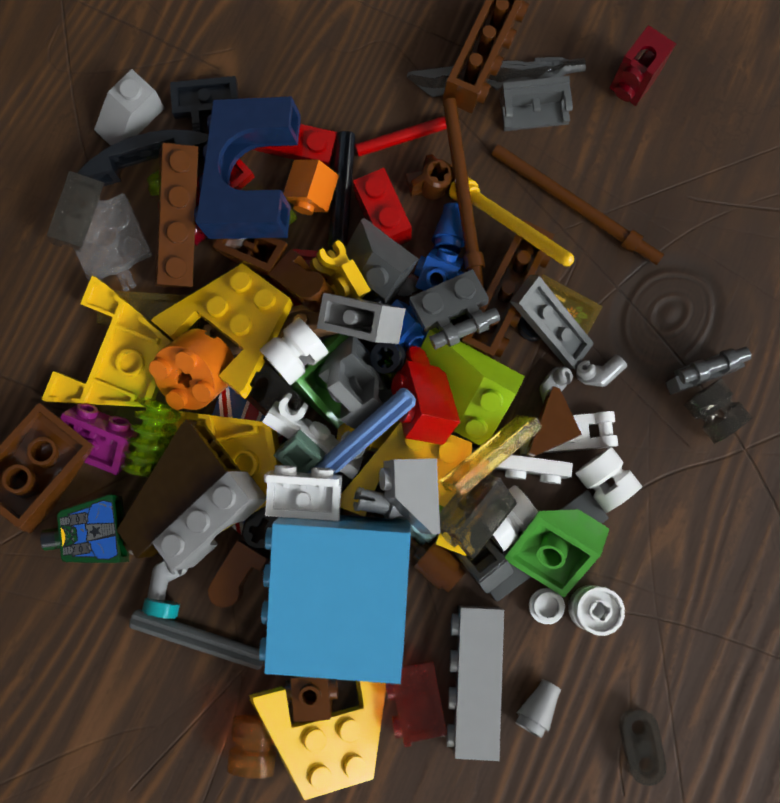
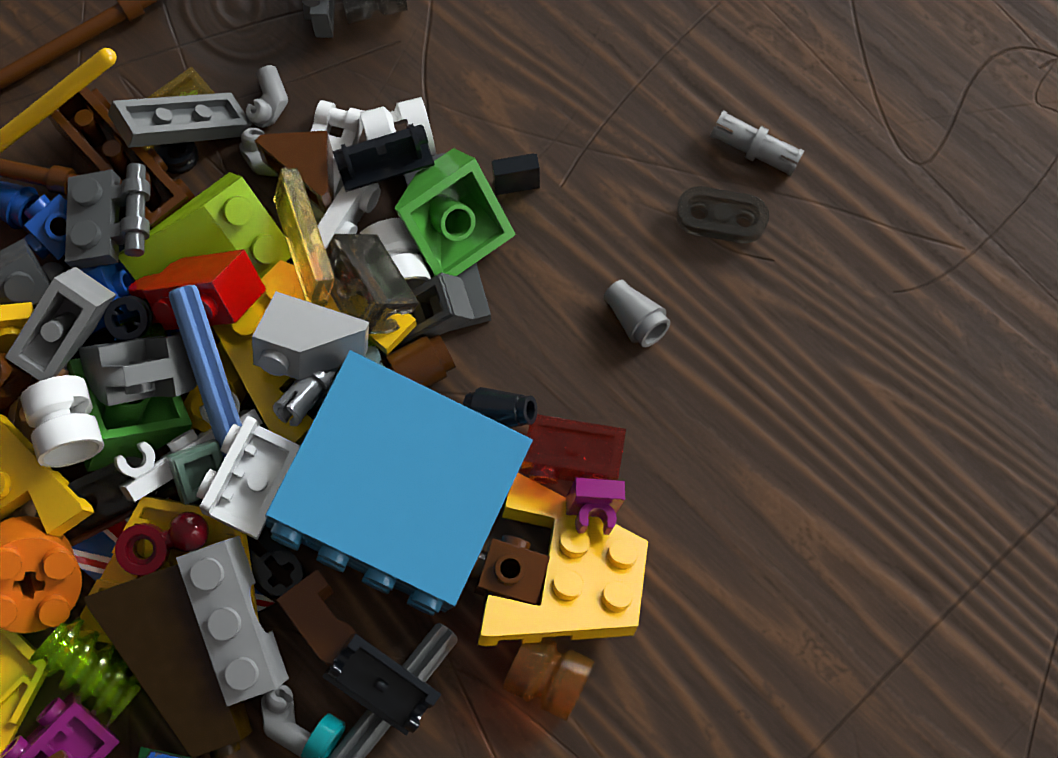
camera: 70 degrees left, 10 degrees down
light grey brick [447,605,504,761] -> none
white plate [529,588,565,624] -> none
white wheel [568,585,625,636] -> none
none -> dark red plate [115,512,209,576]
none -> black hinge [322,634,441,735]
none -> black hinge [333,123,435,192]
none -> black cone [463,387,537,428]
none -> black tile [492,153,540,196]
none -> magenta tile [566,478,625,535]
none -> light grey pin [710,110,804,177]

